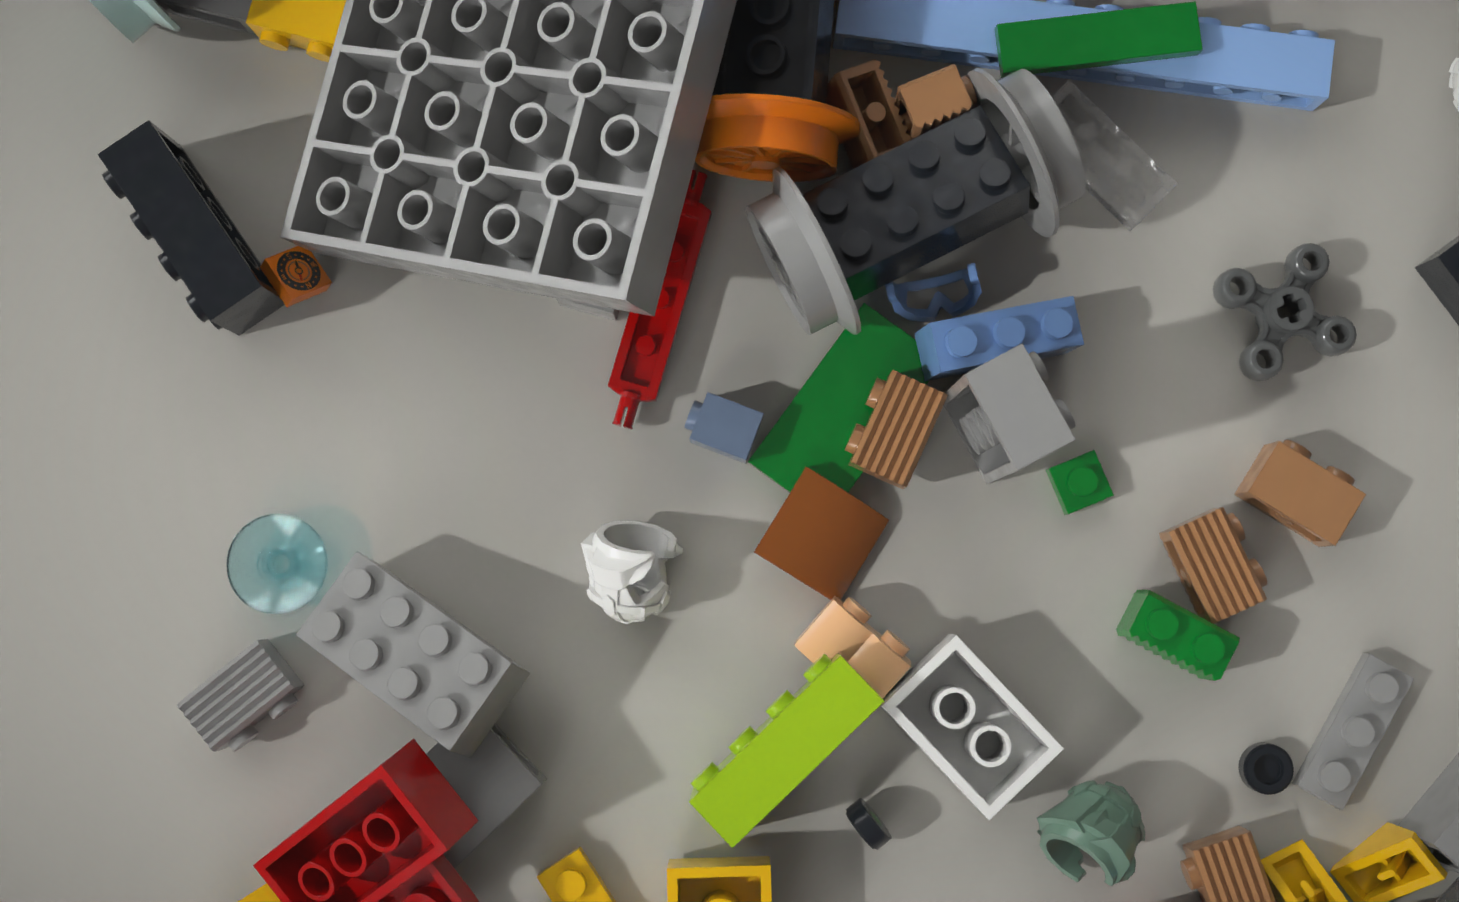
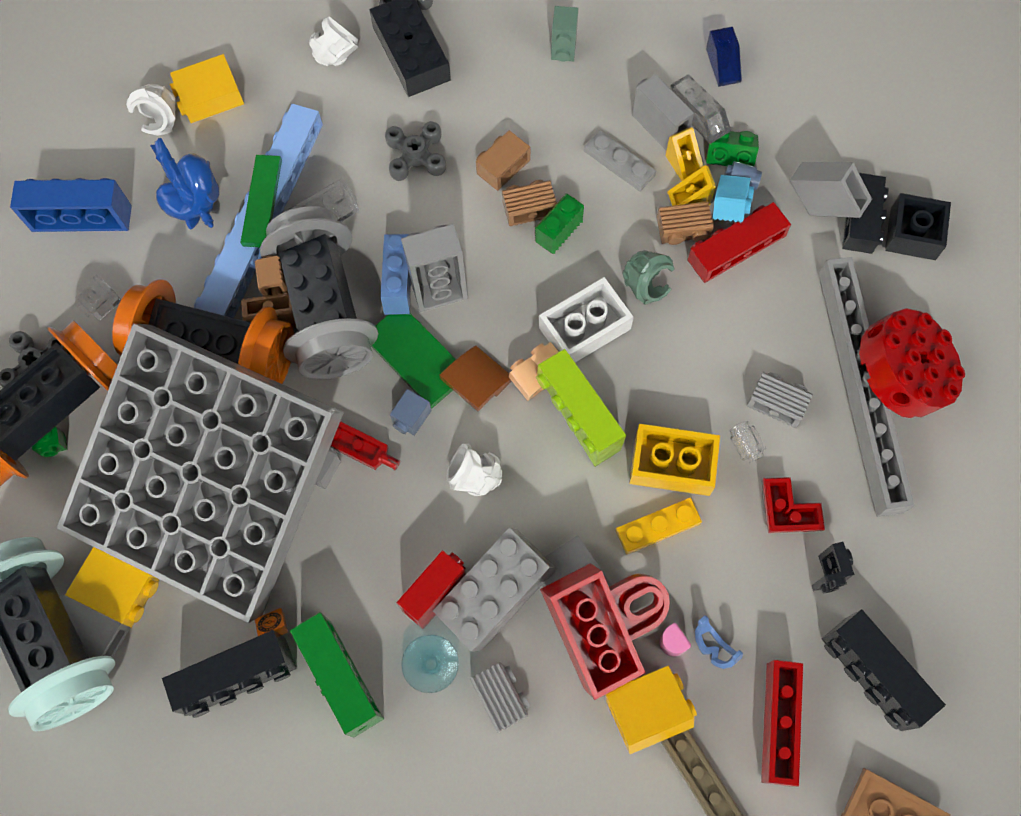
camera: 80 degrees left, 15 degrees down
medium nougat brick [845,370,948,490] -> none
black tile [846,798,892,850] -> none
medium blue helmet [885,263,982,322] -> none
green plate [1046,450,1114,515] -> none
black tile [1238,742,1294,795] -> none
none -> green brick [290,612,384,738]
none -> red brick [396,550,466,629]

